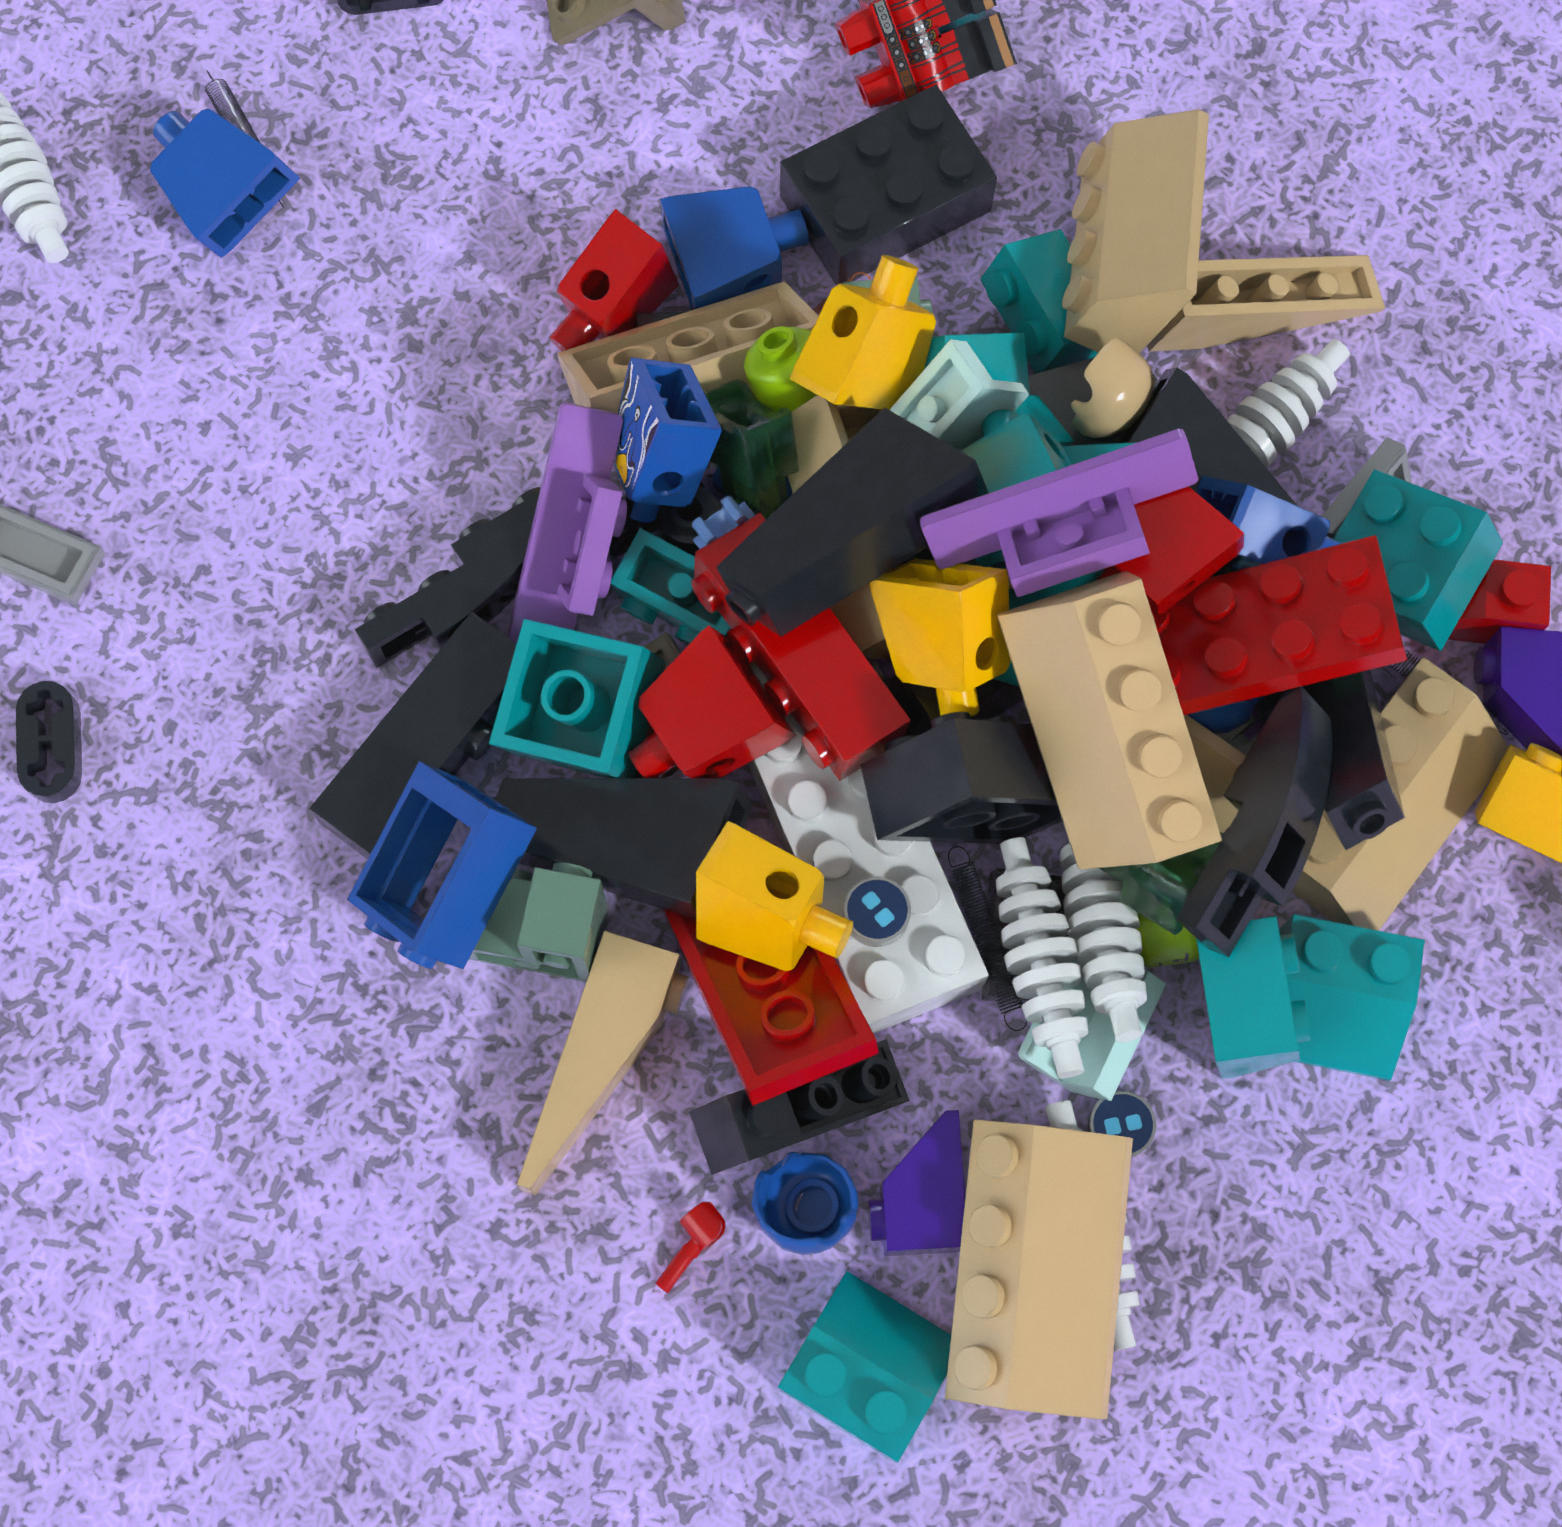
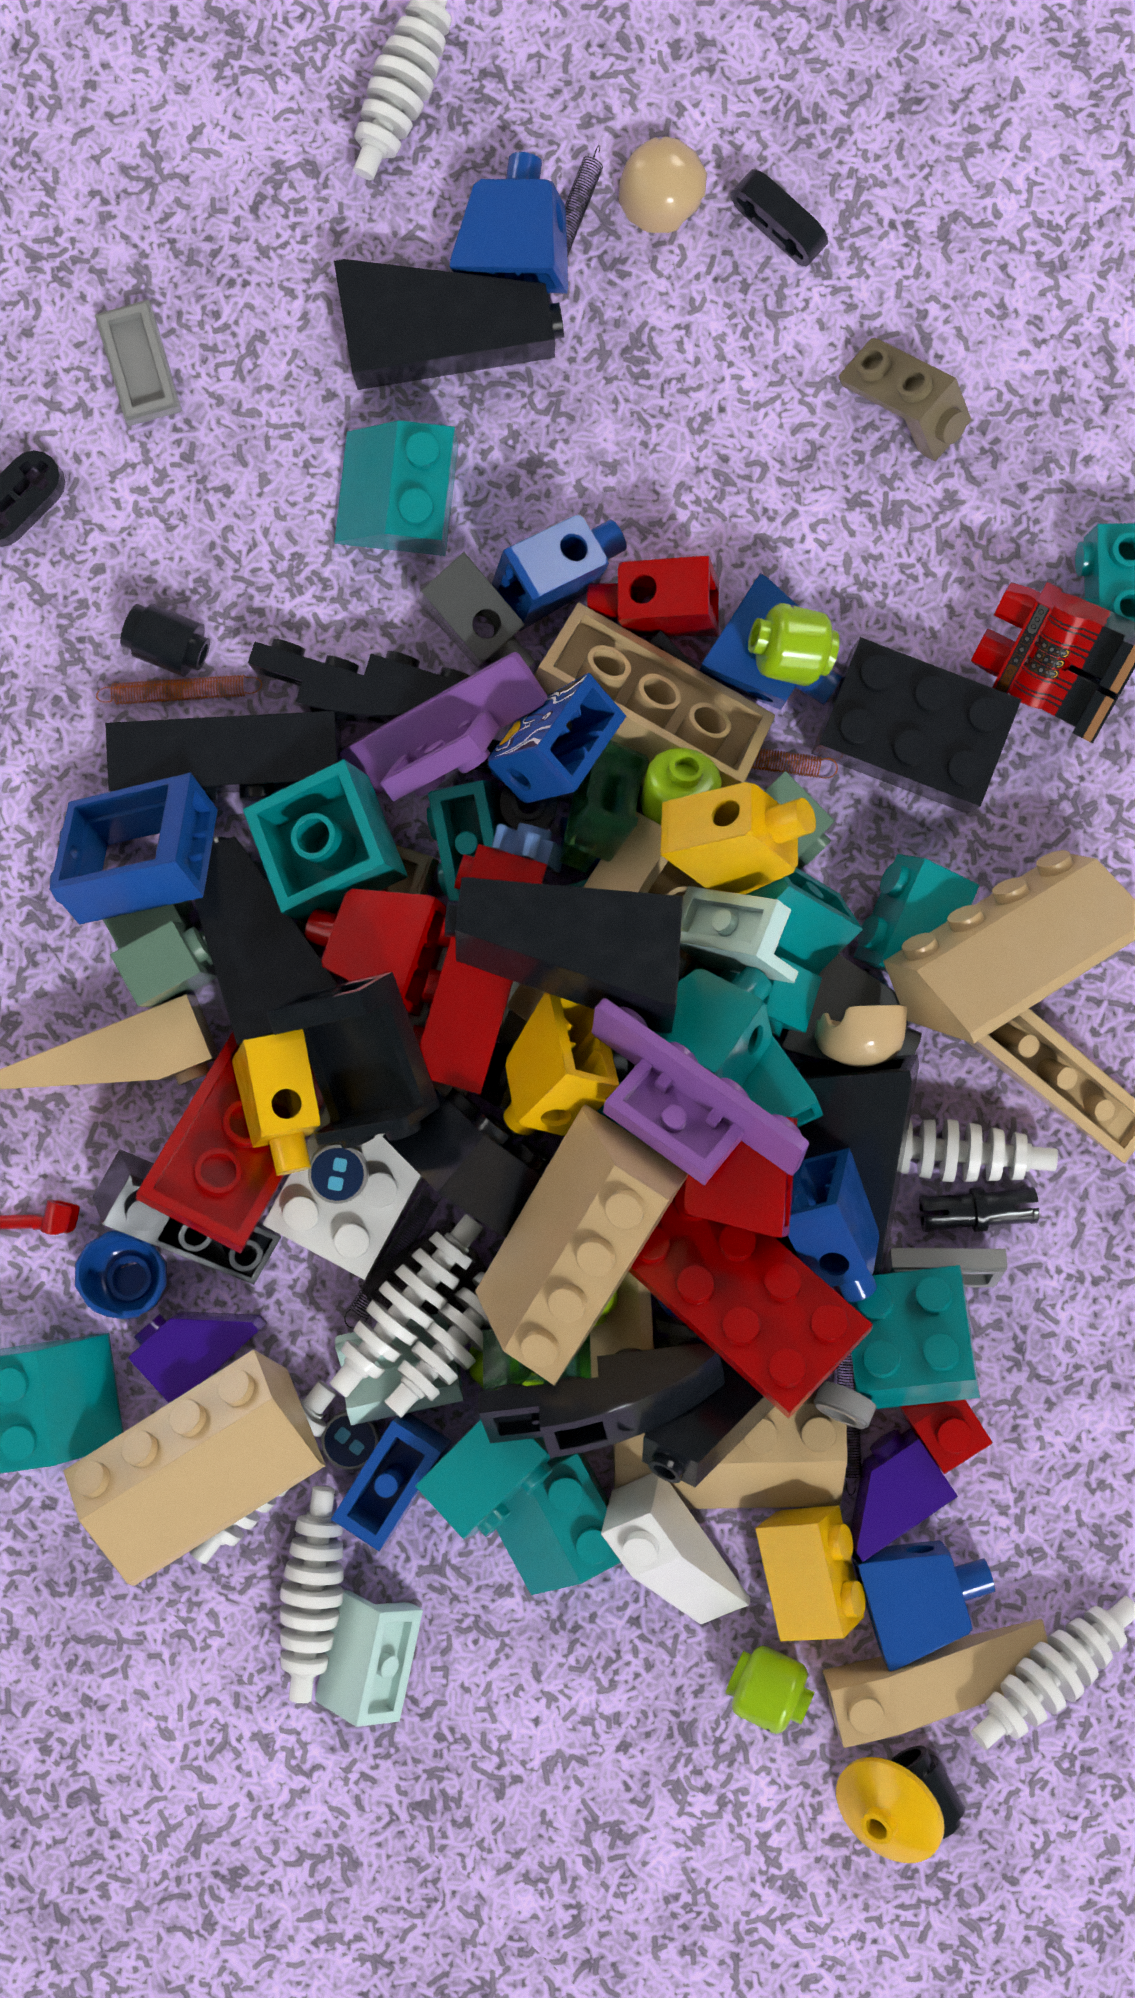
camera: 50 degrees right, 15 degrees up
none -> orange piece [96,674,262,705]
none -> black brick [120,604,210,677]
none -> black panel [266,972,441,1149]
none -> white piece [280,1486,344,1703]
none -> light aqua panel [315,1590,423,1727]
none -> blue brick [331,1413,452,1551]
none -> black slope [334,259,564,390]
none -> teal slope [334,420,458,556]
none -> dark grey torso [416,552,535,667]
none -> blue torso [492,514,627,632]
none -> white slope [601,1473,750,1624]
none -> tan hair [619,136,707,233]
none -> lime head [748,603,840,686]
none -> light grey tile [814,1381,877,1429]
none -> black pin [919,1187,1039,1232]

